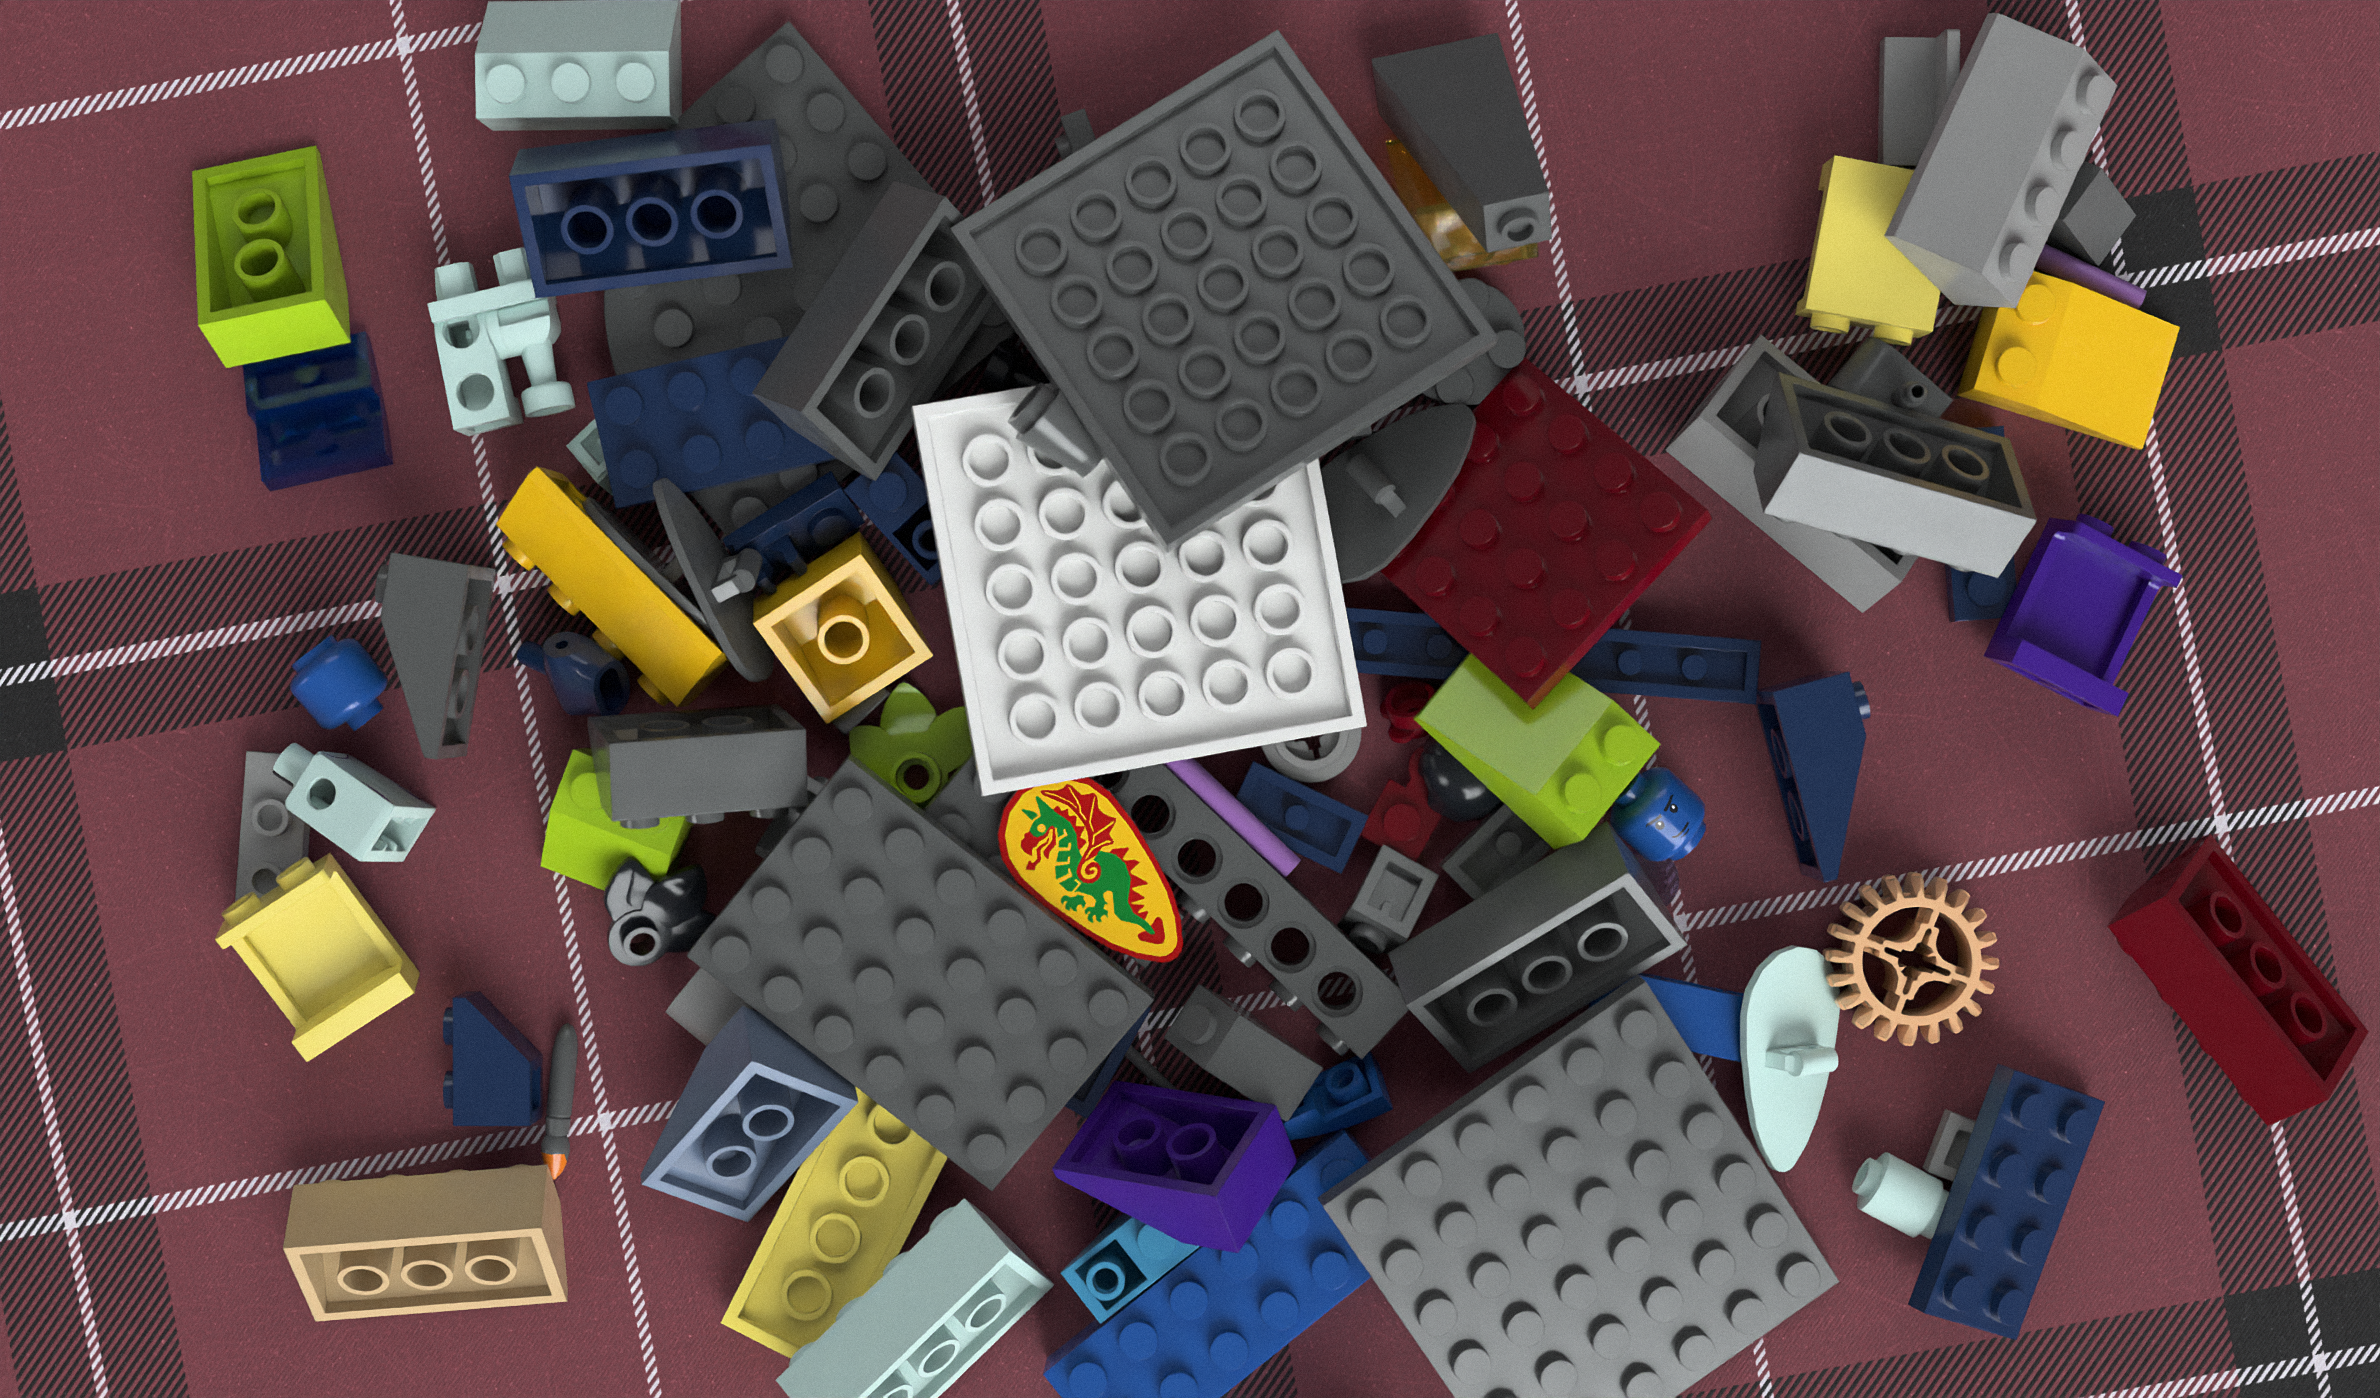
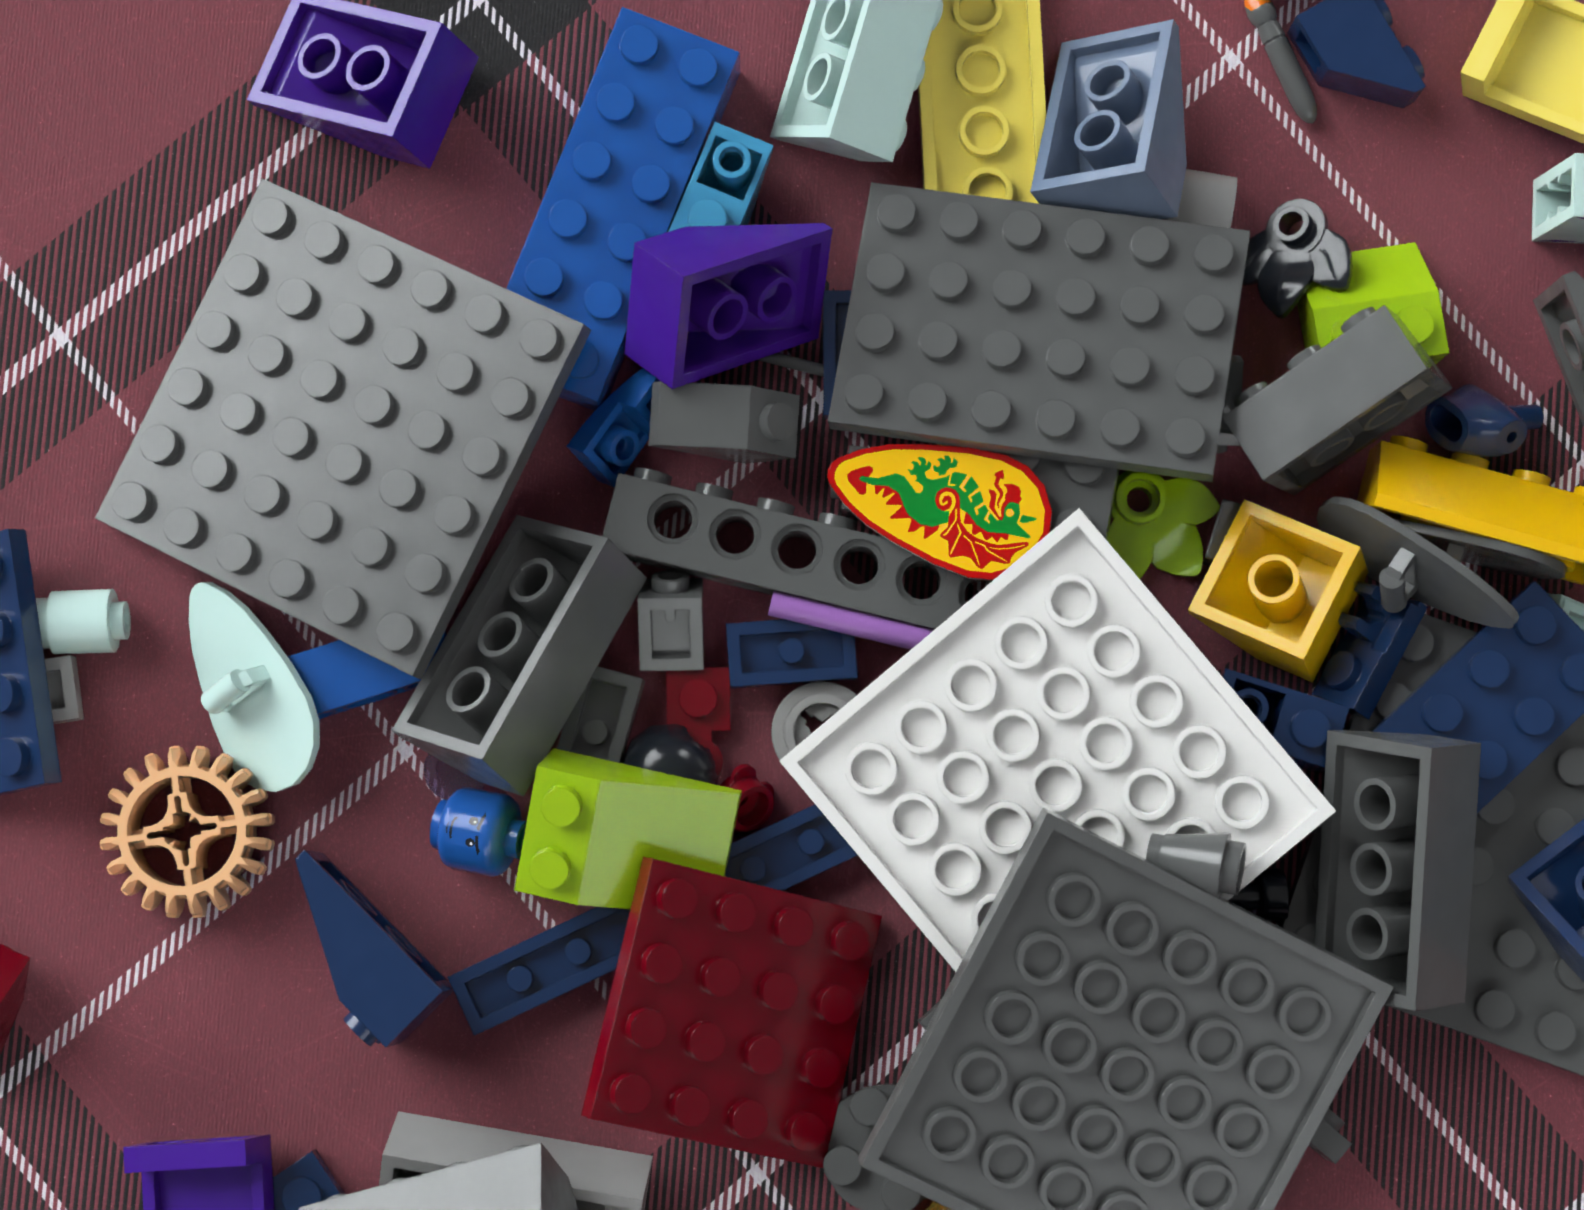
camera: 150 degrees right, 5 degrees down
dark grey shield [1320,403,1476,584] -> none

